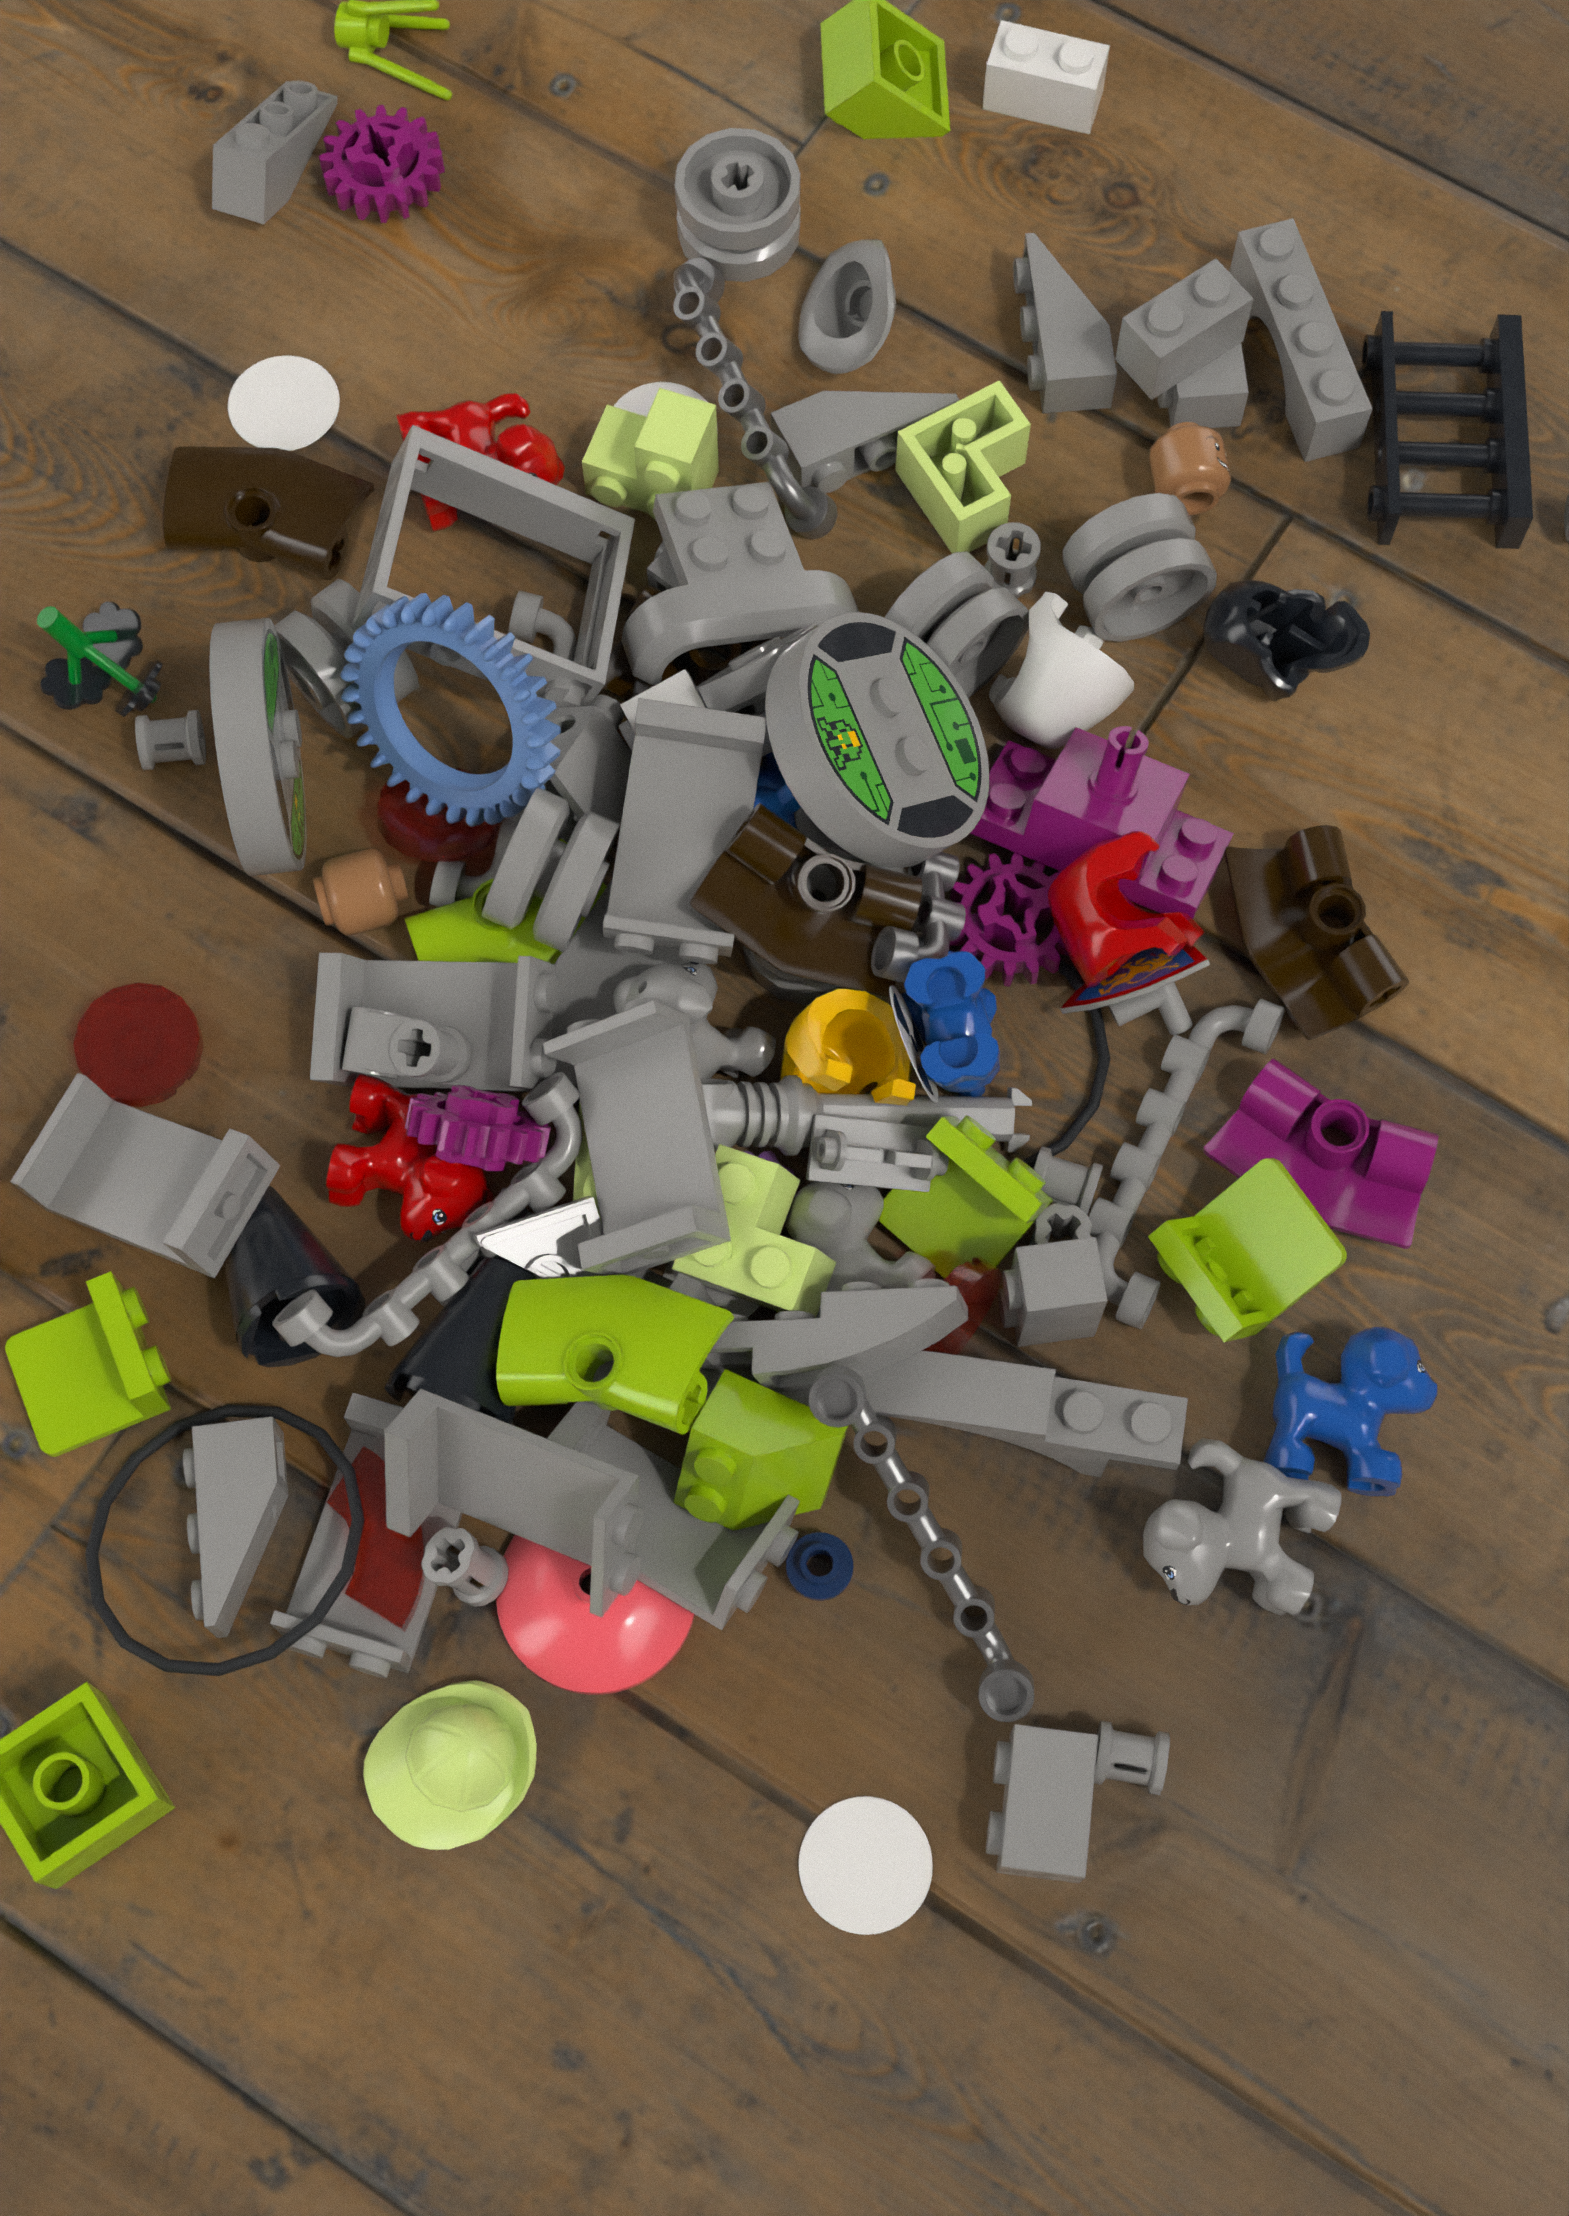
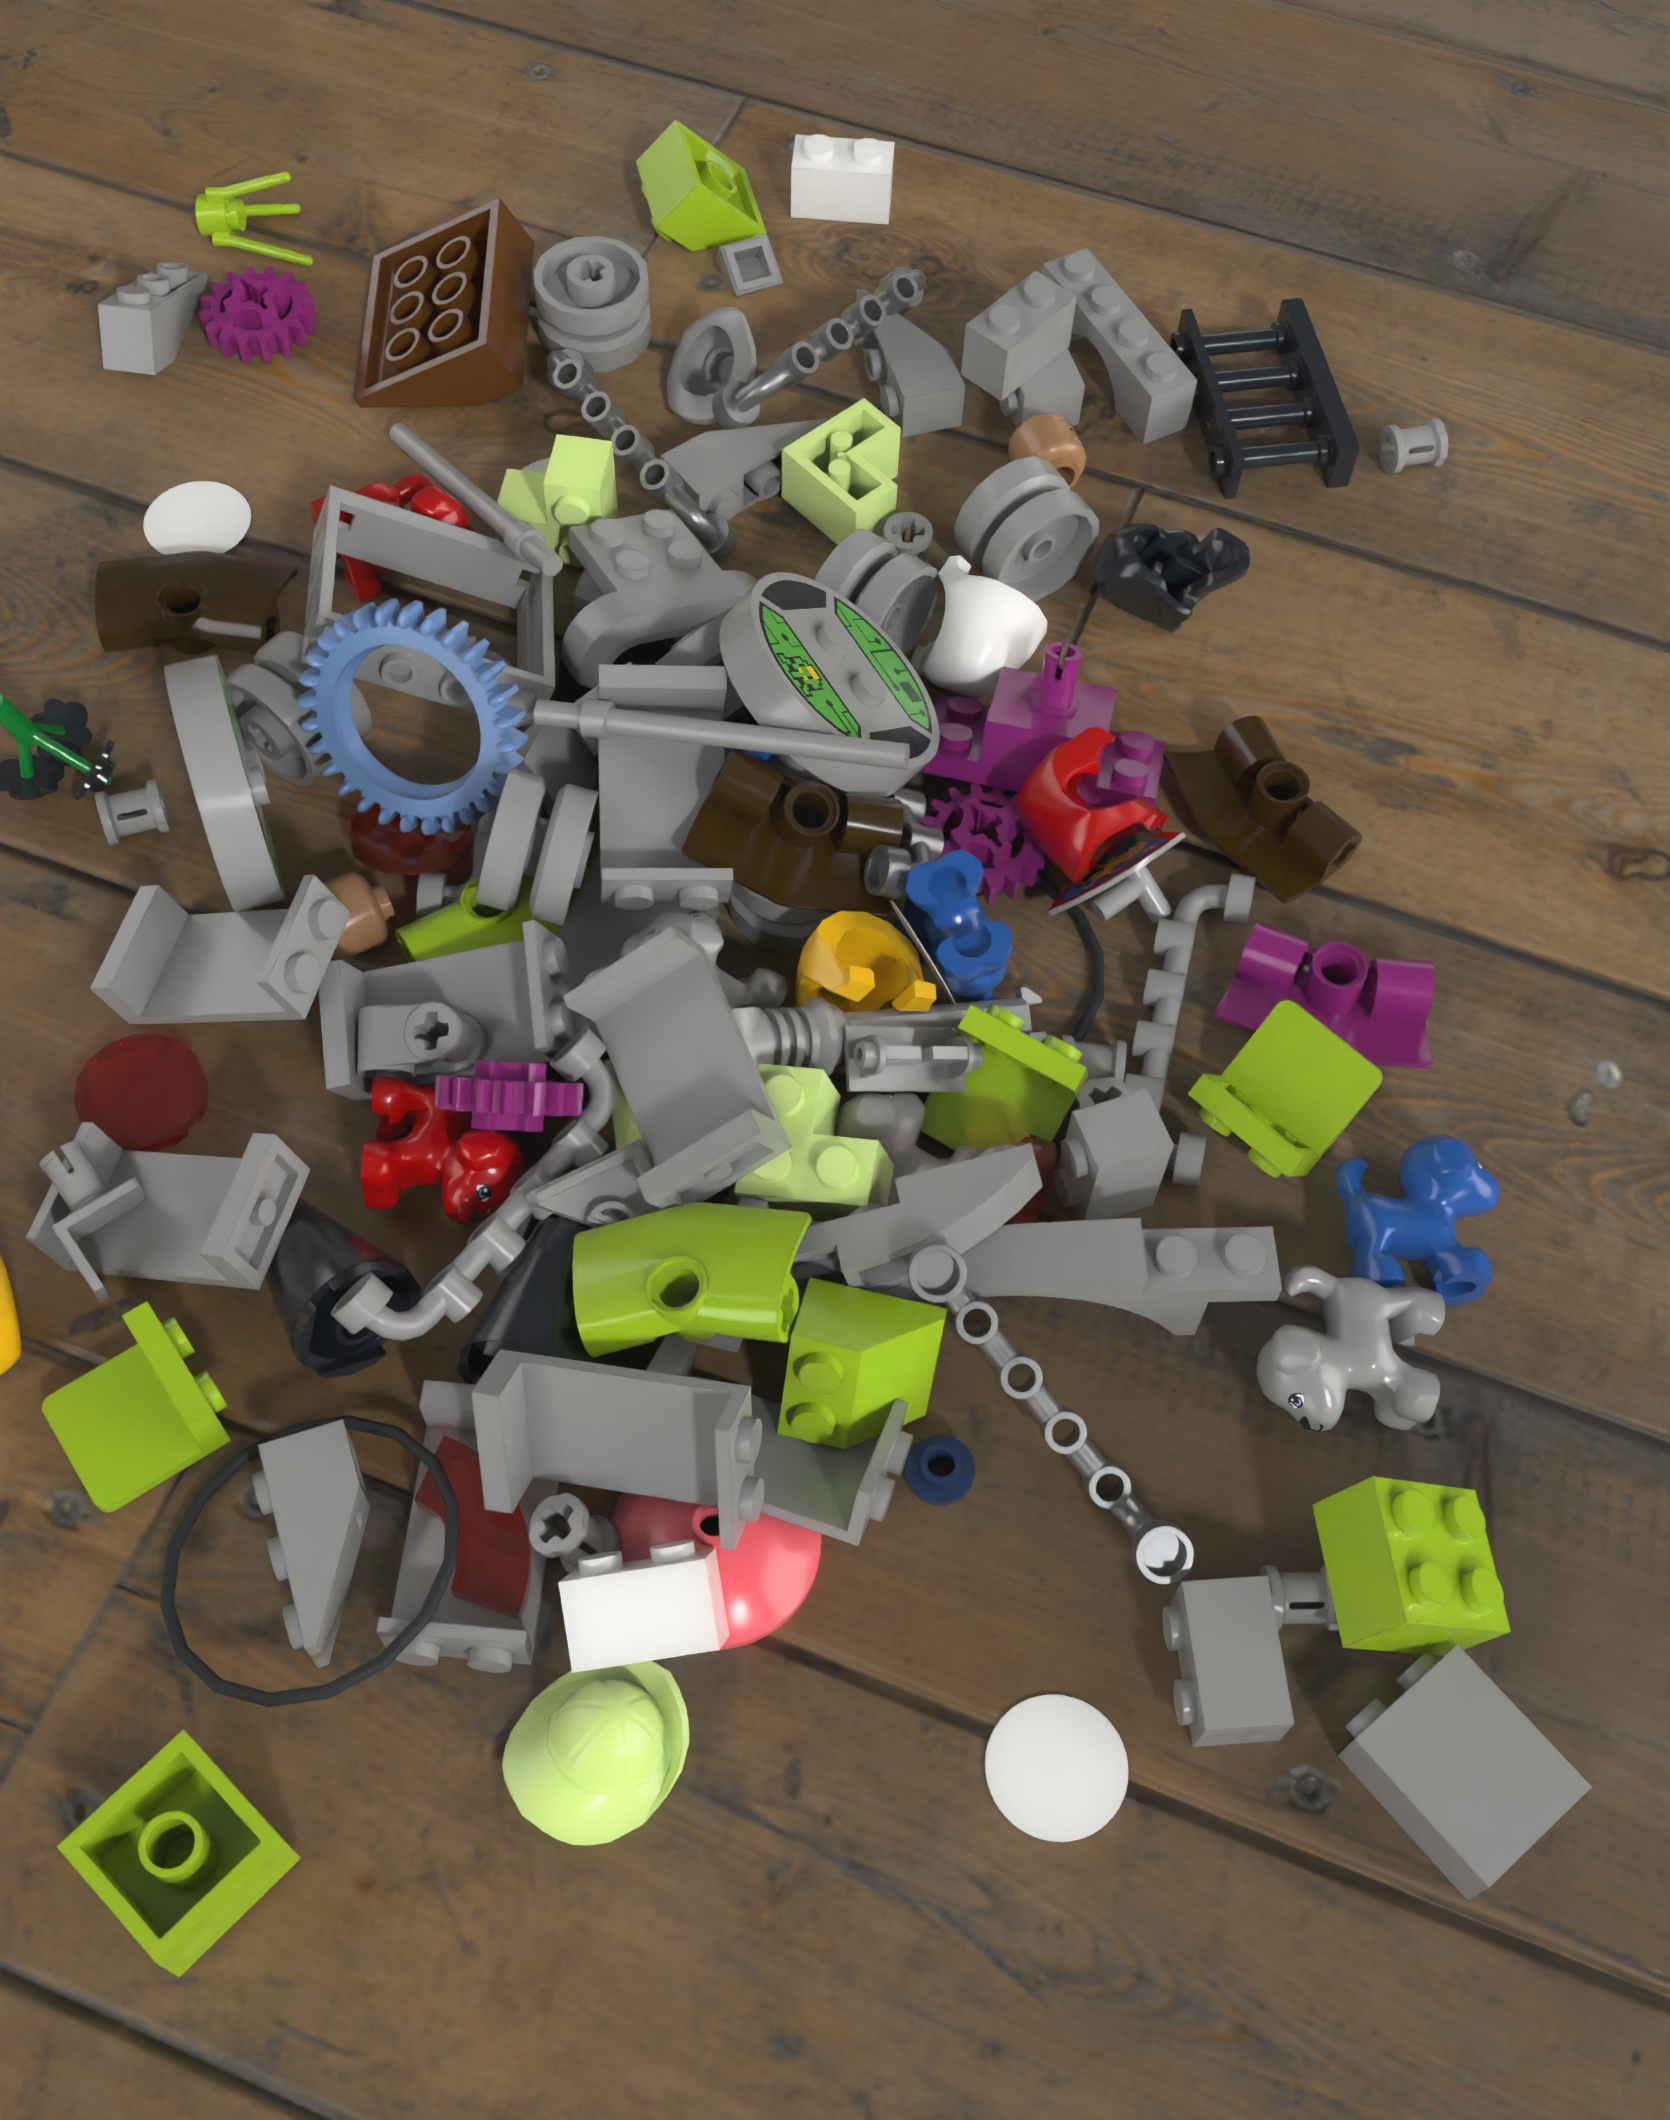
camera: 15 degrees left, 10 degrees down
none -> light grey bracket [39,1141,146,1303]
none -> light grey panel [90,874,351,1025]
none -> reddish brown slope [355,197,534,408]
none -> light grey bar [389,423,563,576]
none -> light grey bar [533,698,910,770]
none -> white brick [558,1540,730,1673]
none -> flat silver bar [712,267,926,429]
none -> light grey slope [715,234,783,298]
none -> lime brick [1312,1476,1511,1656]
none -> light grey brick [1338,1644,1592,1901]

